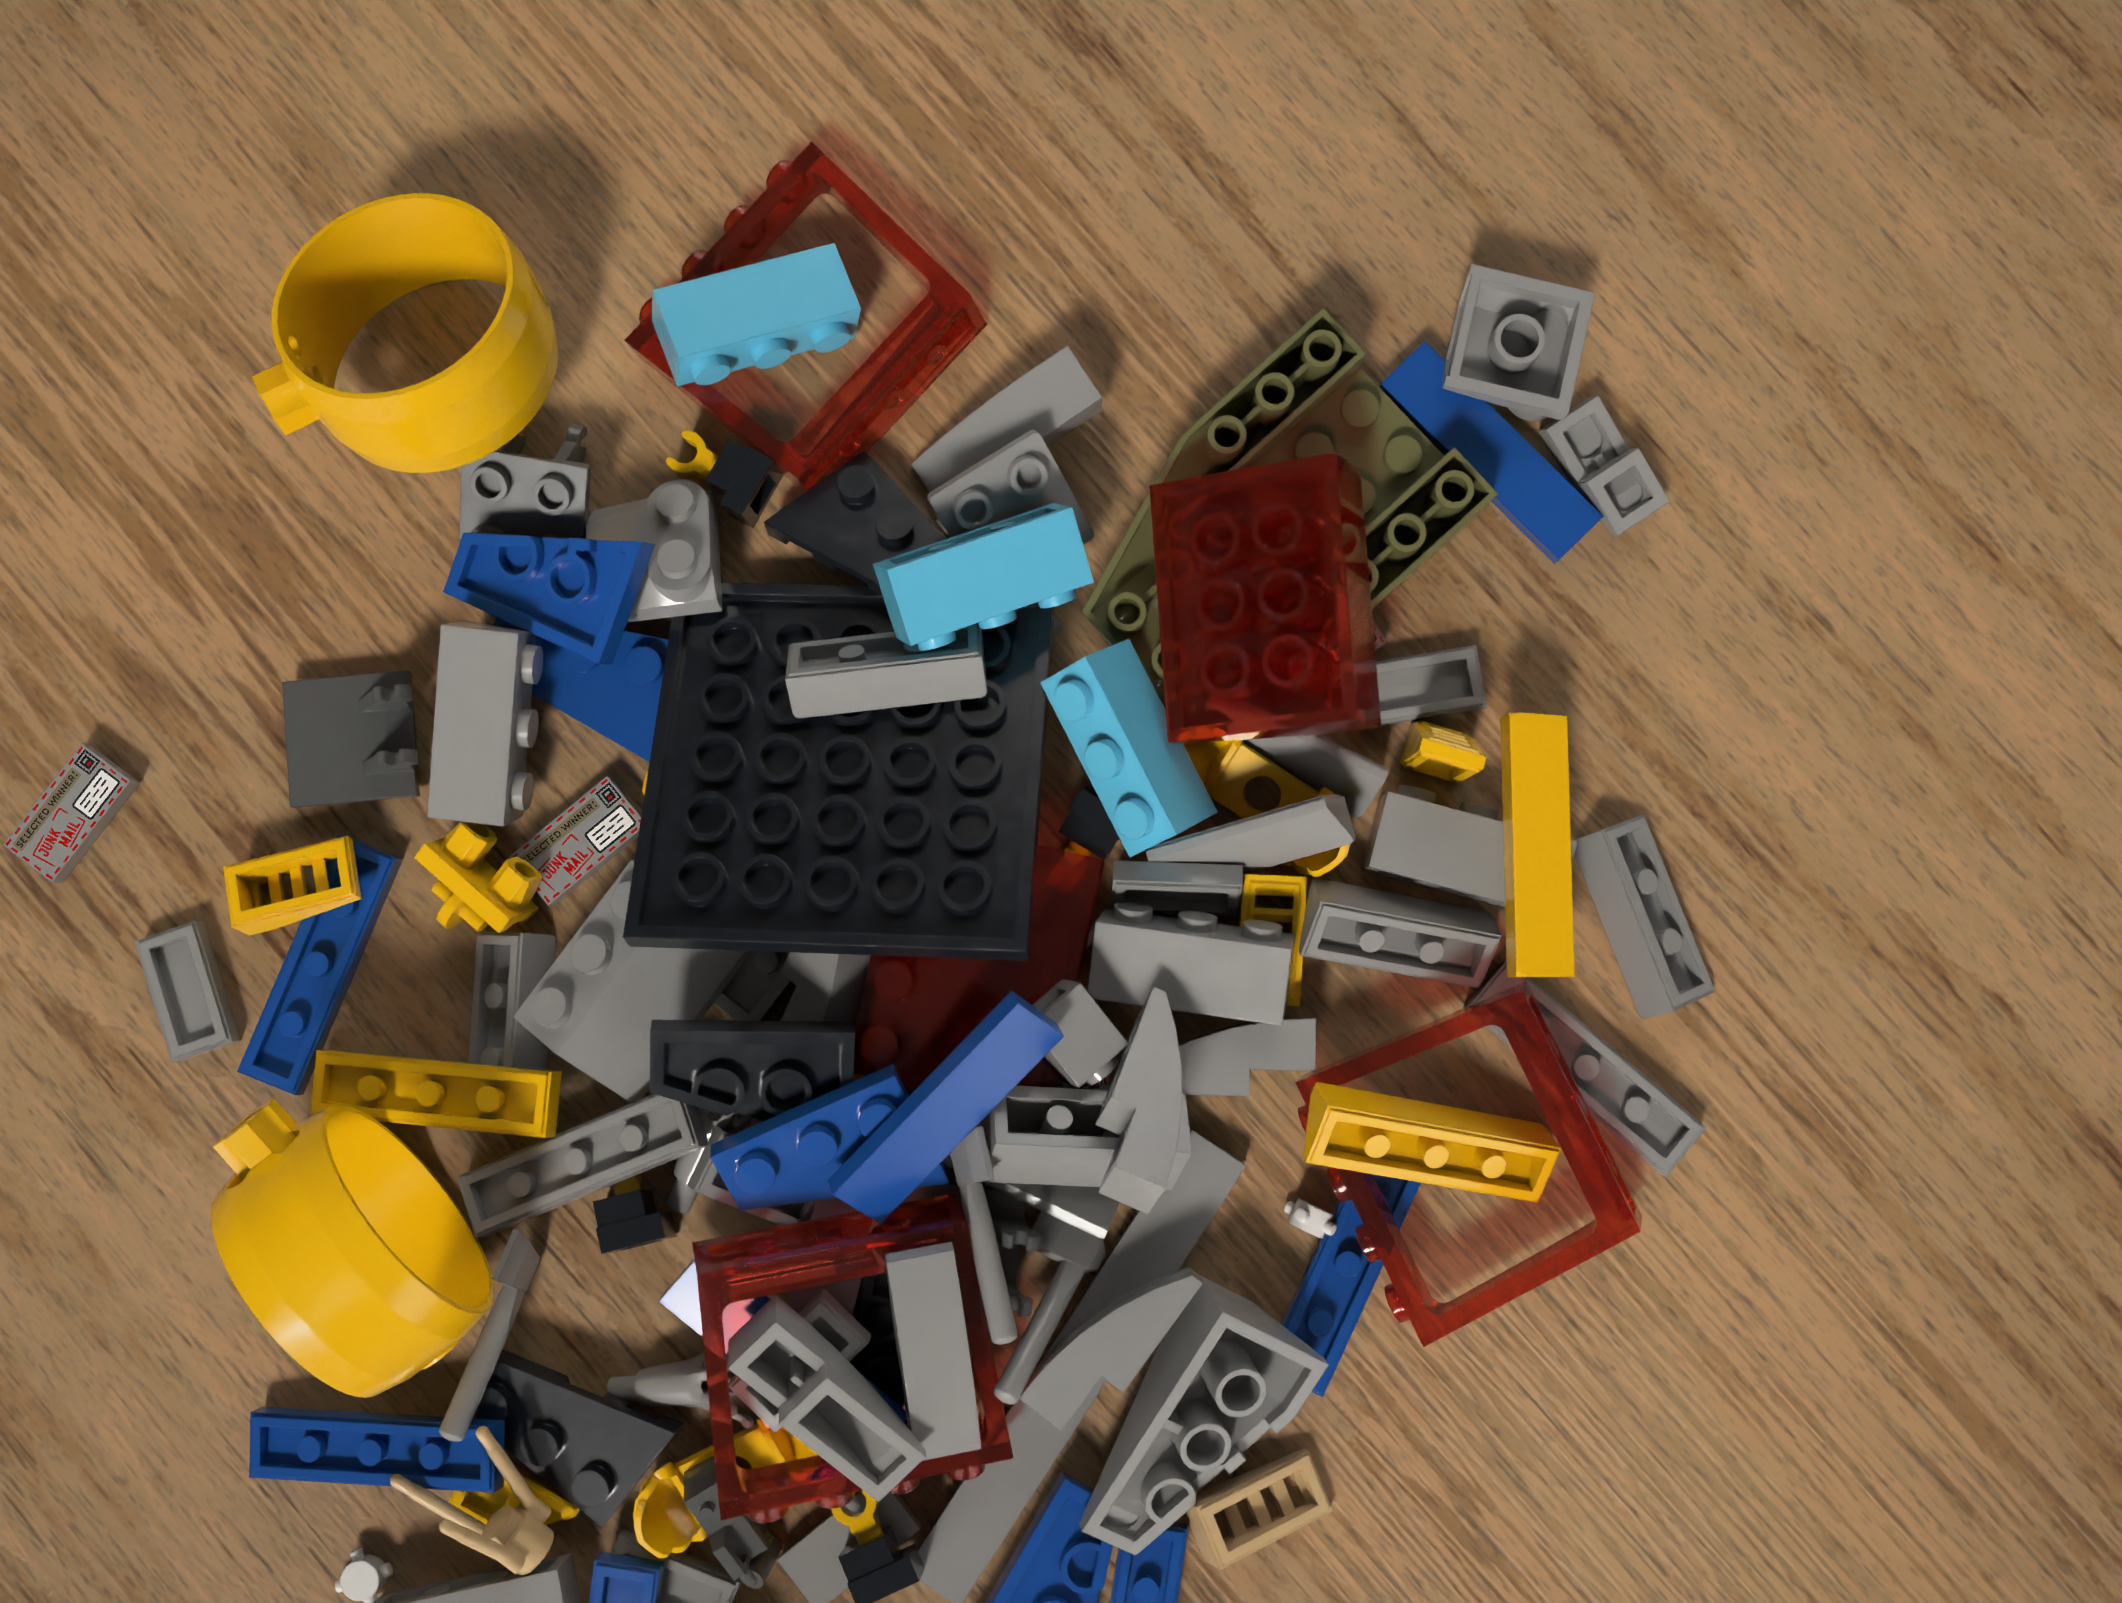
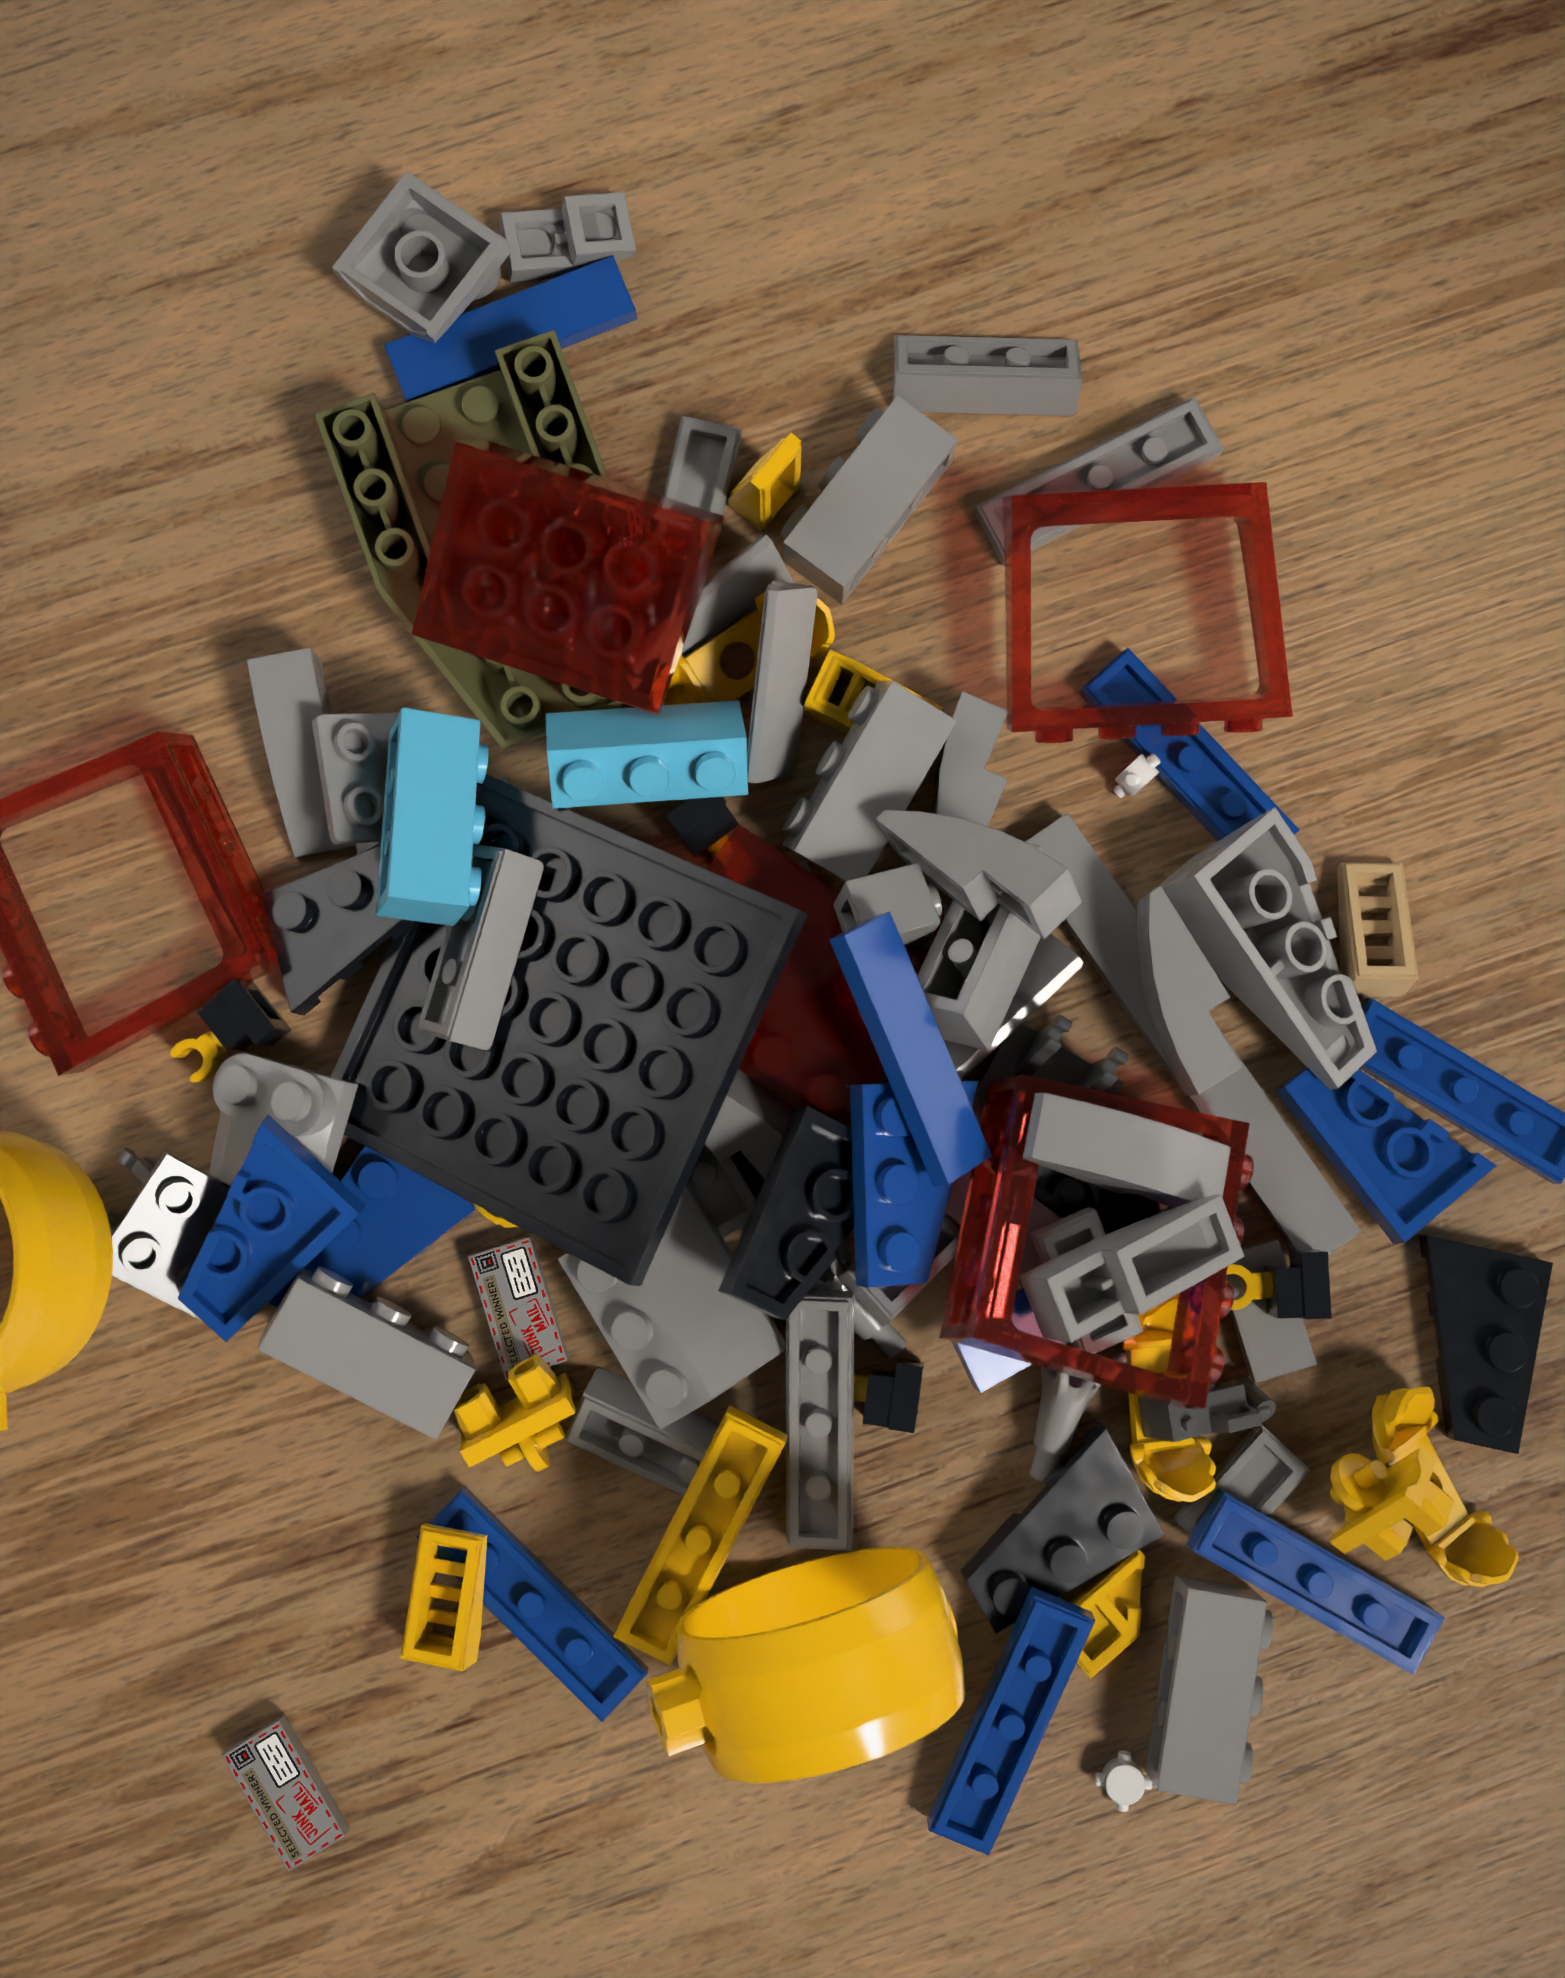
camera: 75 degrees left, 0 degrees up
light grey tile [135,920,241,1062] -> none
dark grey plate [282,670,420,808] -> none
tan plant [390,1426,554,1576] -> none
light grey piece [439,1229,541,1442] -> none
medium azure brick [652,243,861,387] -> none
light grey piece [950,1126,1018,1345] -> none
light grey piece [994,1211,1106,1405] -> none
light grey tile [1111,860,1243,918] -> none
light grey slope [1299,878,1502,989] -> none
yellow slope [1303,1082,1561,1203] -> none
yellow slope [1500,712,1575,977] -> none

